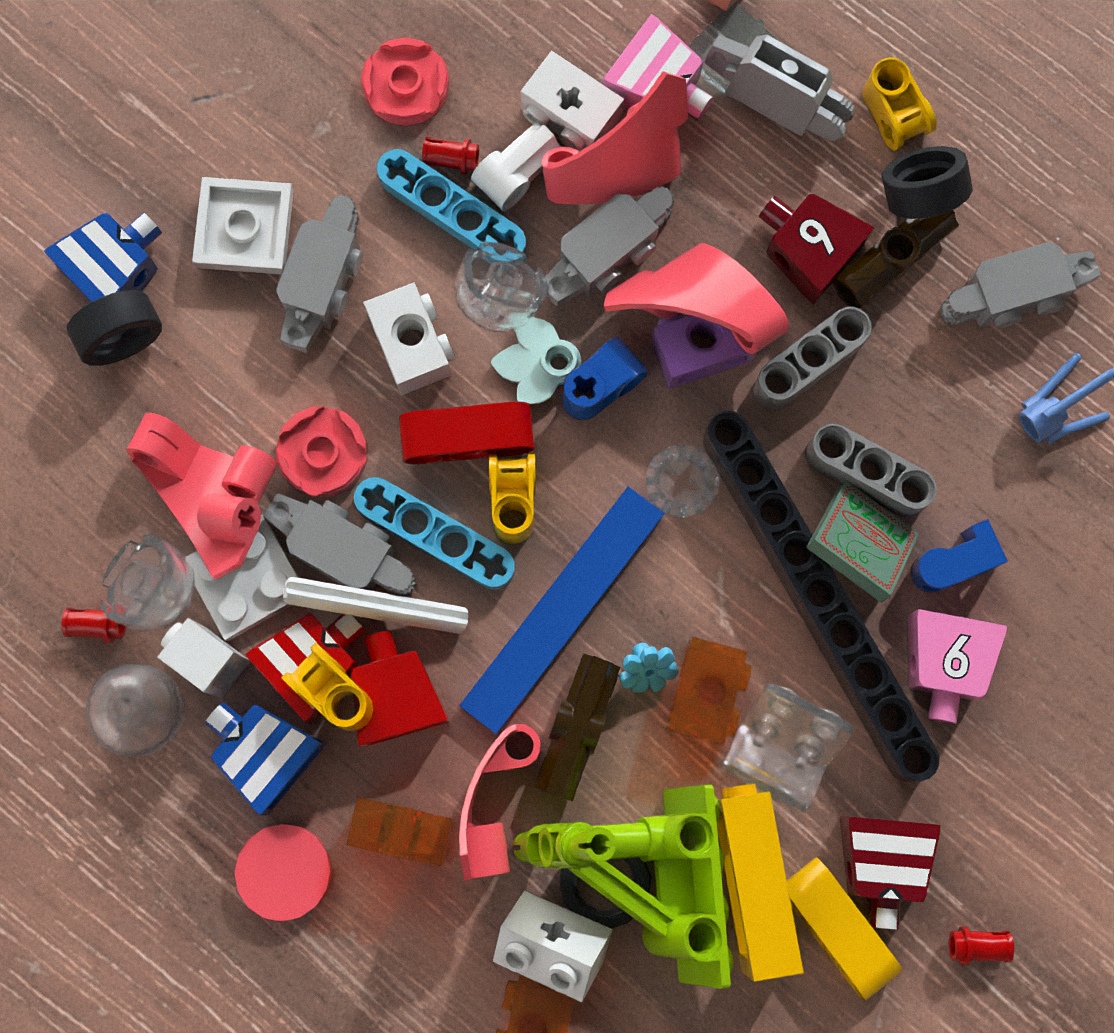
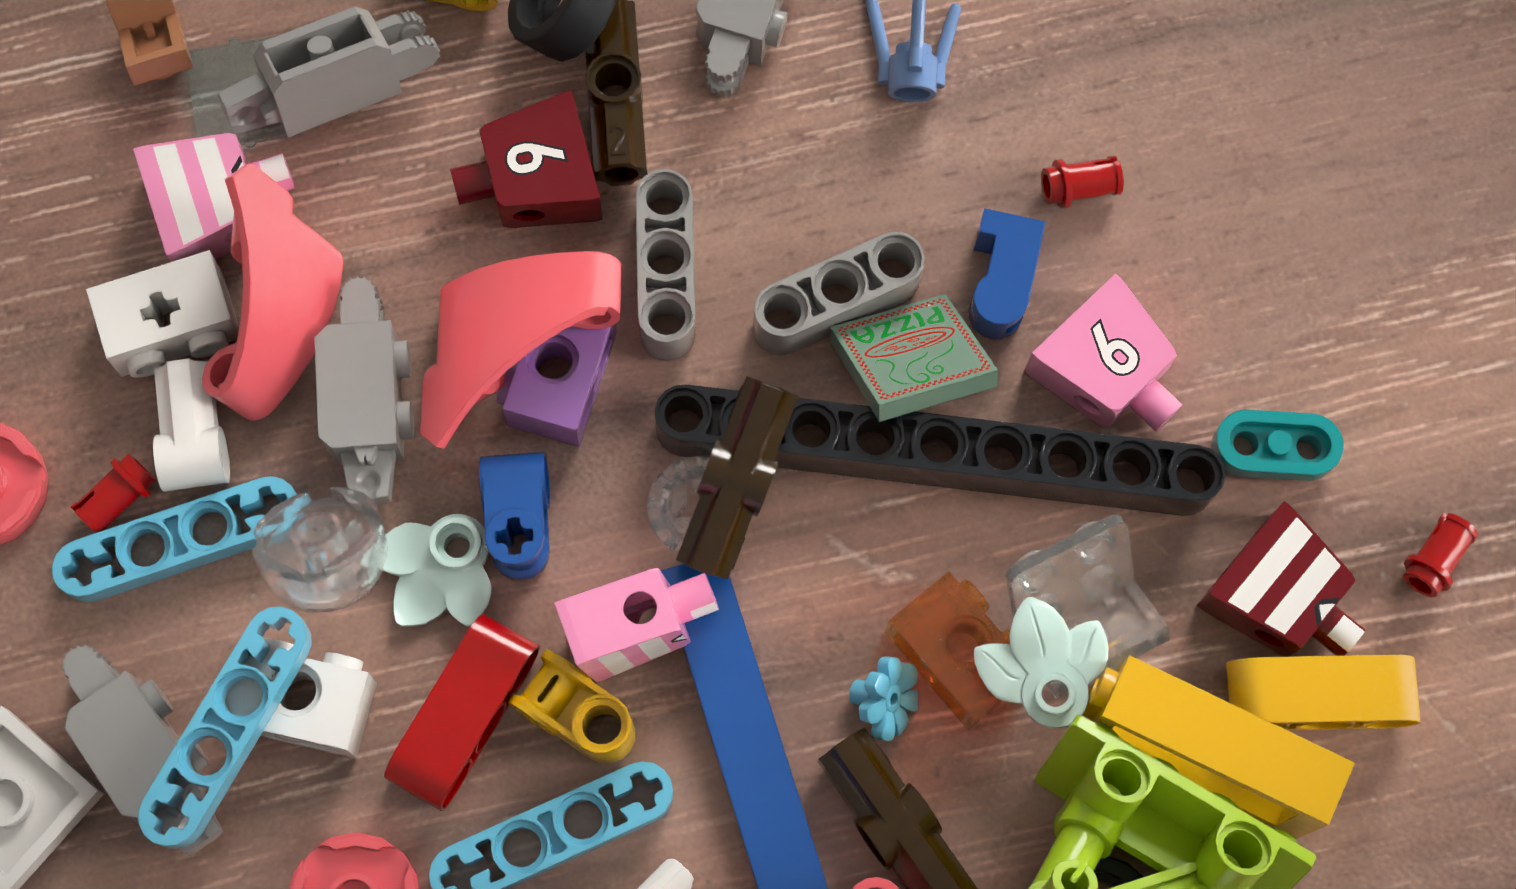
camera: 55 degrees left, 5 degrees down
none -> medium azure beam [138,606,312,849]
none -> bright pink torso [554,568,719,683]
none -> dark brown piece [676,376,799,580]
none -> light aqua plate [974,597,1109,729]
none -> red pin [1041,156,1124,208]
none -> teal plate [1212,409,1344,481]

